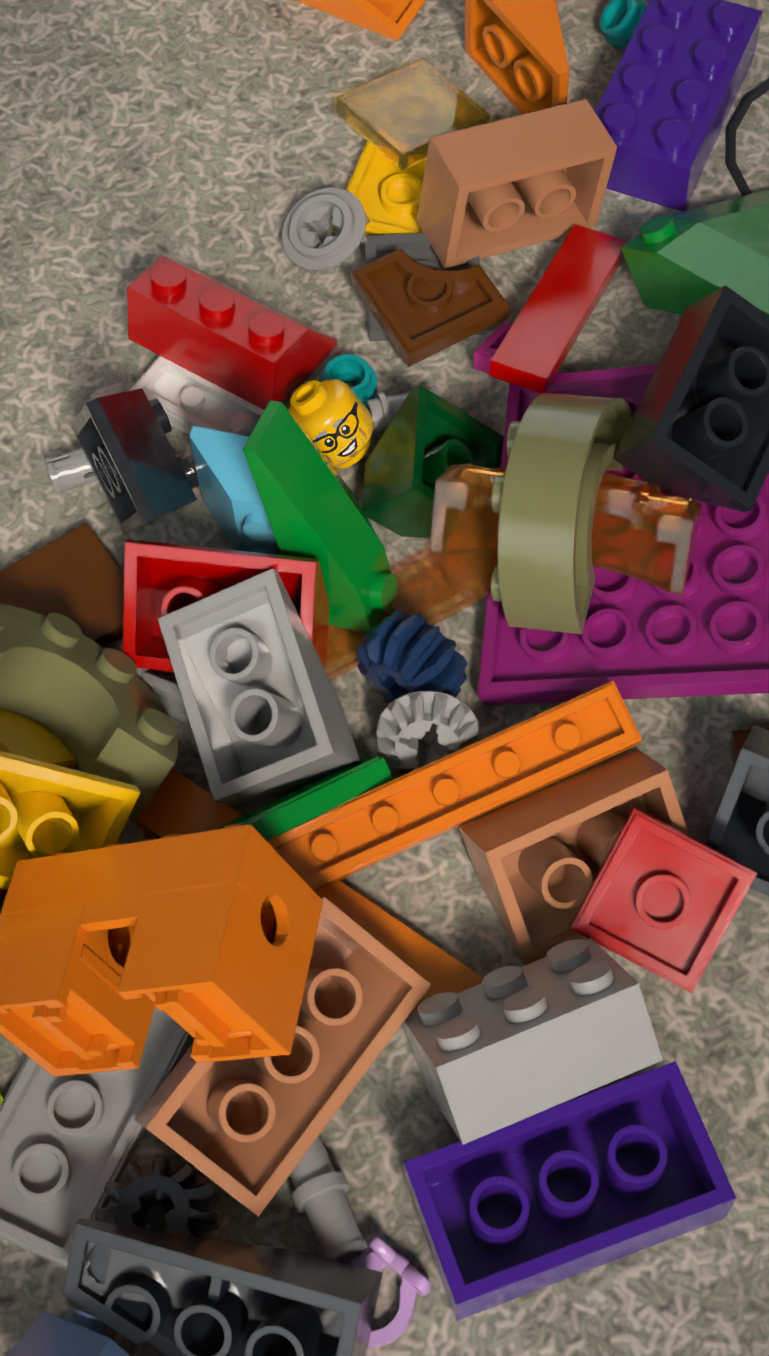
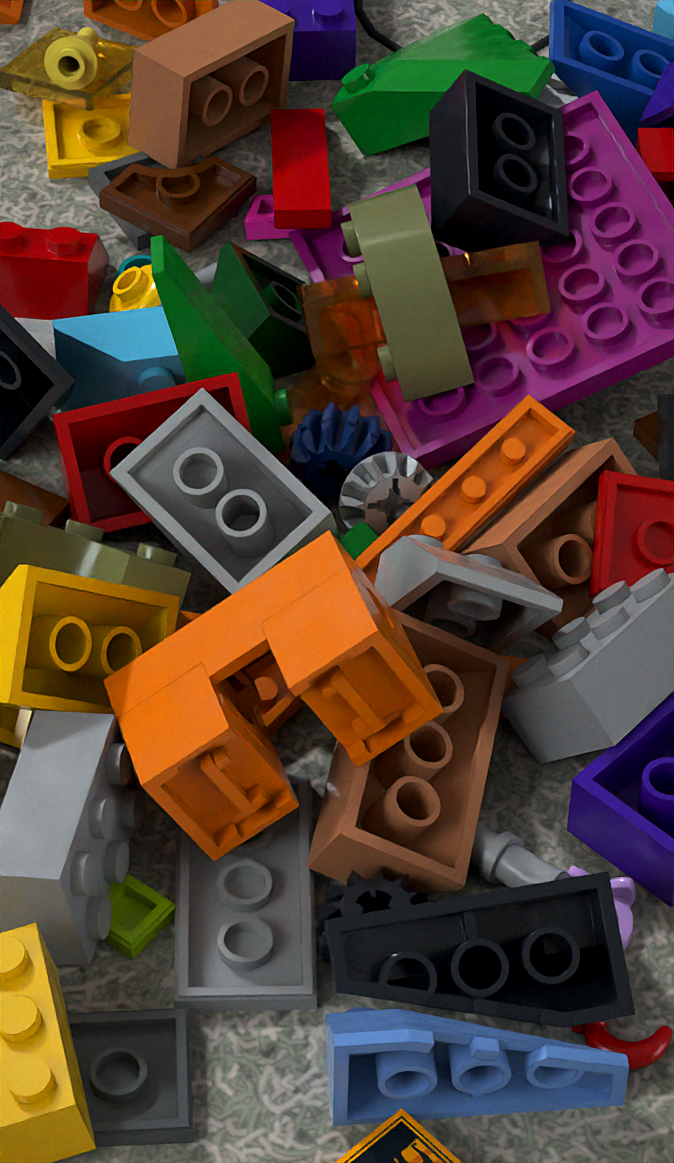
camera: 30 degrees left, 15 degrees down
light grey gear [282,187,370,276] -> none
none -> light yellow cone [44,27,98,90]
none -> light grey slope [374,535,563,654]

